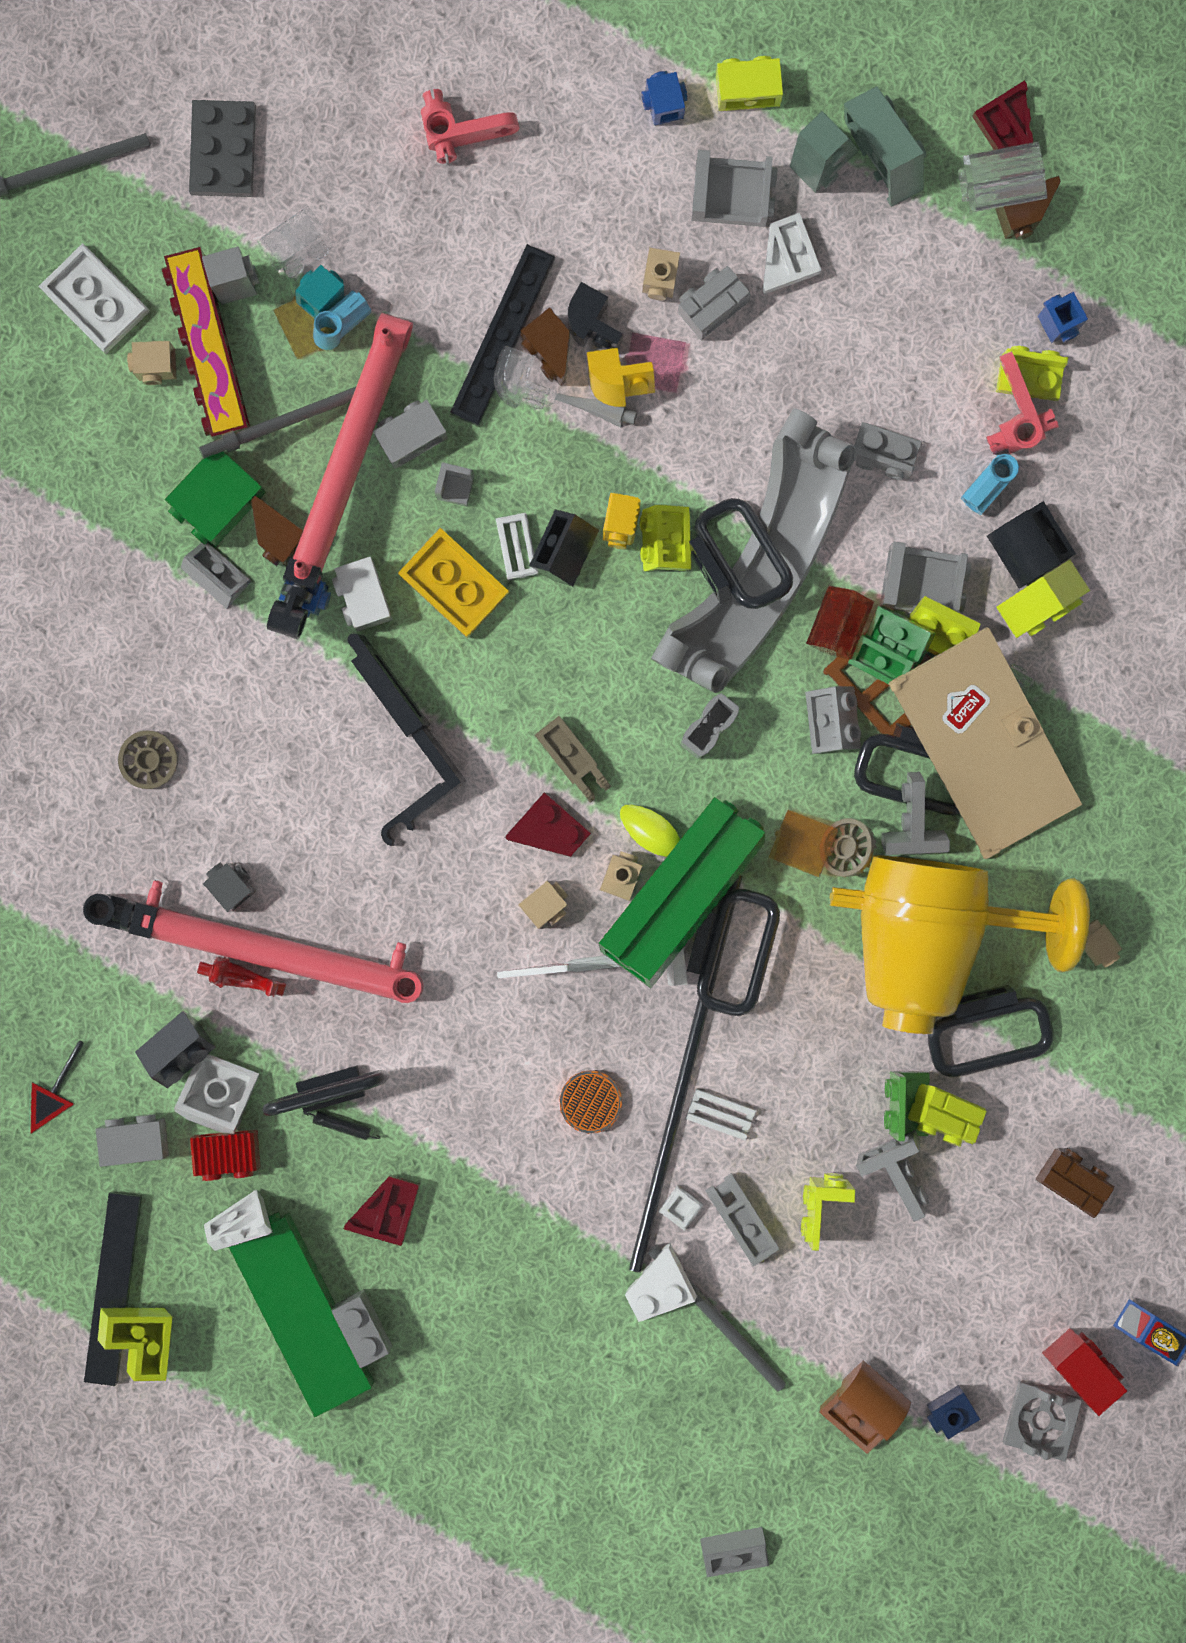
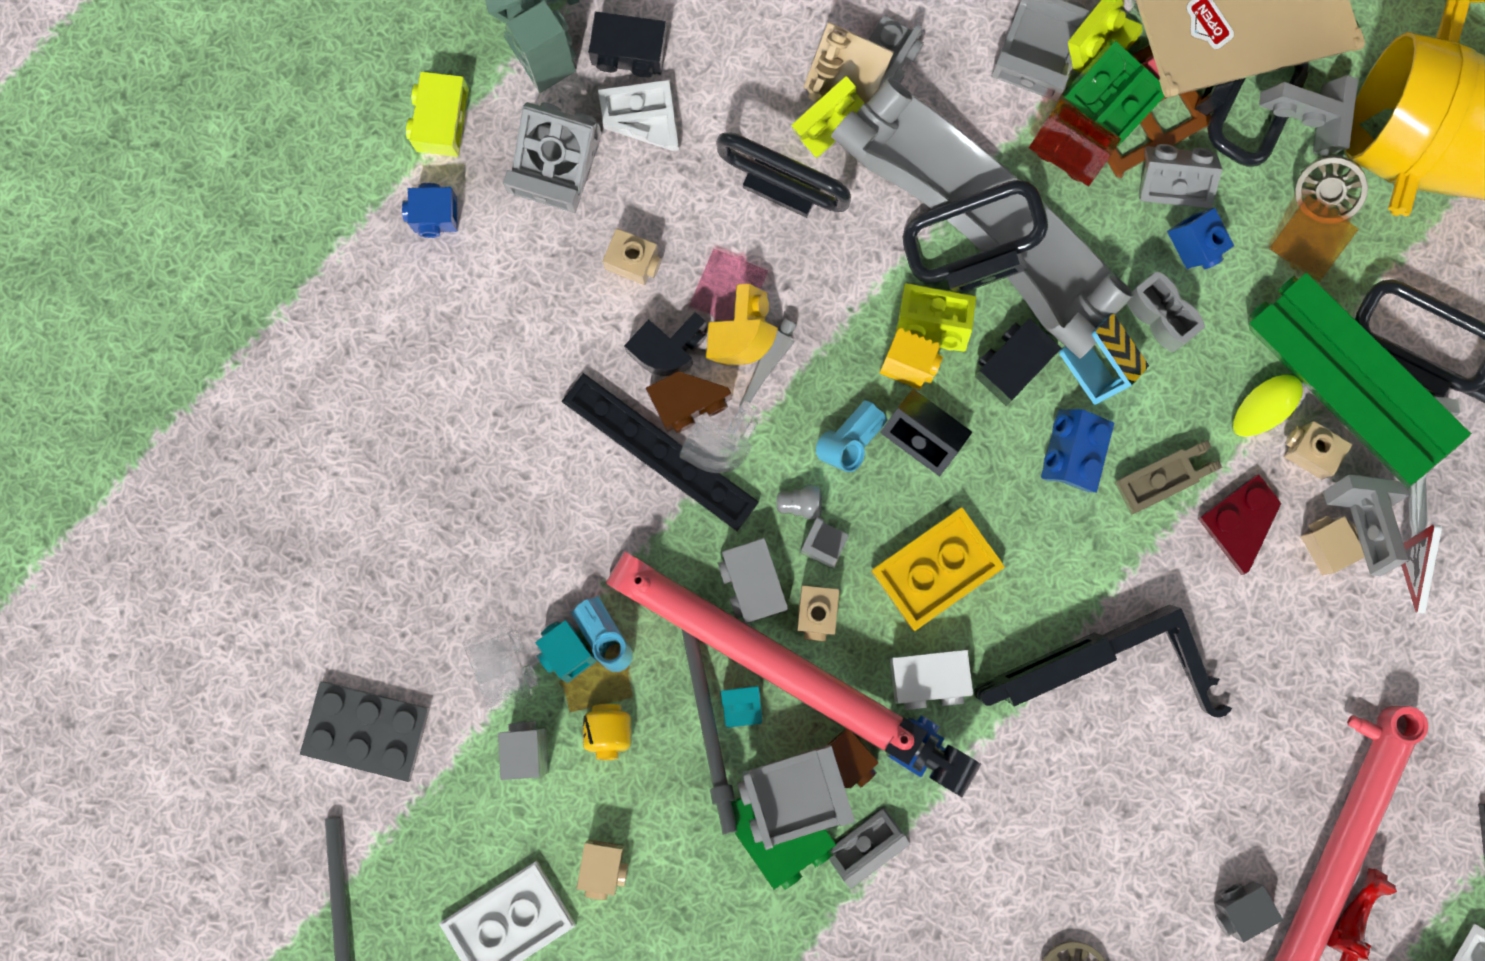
camera: 70 degrees left, 5 degrees down
brick [162,247,250,441] -> none
coral piece [421,89,520,164] -> none
white tile [496,513,538,581] -> none
light grey brick [678,266,751,340] -> none
none -> light grey piece [512,102,597,194]
none -> yellow head [583,704,632,760]
none -> black brick [588,11,668,77]
none -> black bar [716,132,851,218]
none -> teal bracket [721,686,762,727]
none -> light grey panel [737,745,855,850]
none -> light grey piece [777,485,822,520]
none -> neon yellow bracket [791,76,865,158]
none -> tan brick [797,586,839,642]
none -> tan hinge [803,22,894,103]
none -> medium azure piece [816,400,888,472]
none -> black brick [975,318,1062,406]
none -> blue bracket [1041,409,1115,493]
none -> piece [1059,314,1149,405]
none -> blue brick [1167,207,1234,269]
none -> light grey bracket [1323,475,1410,576]

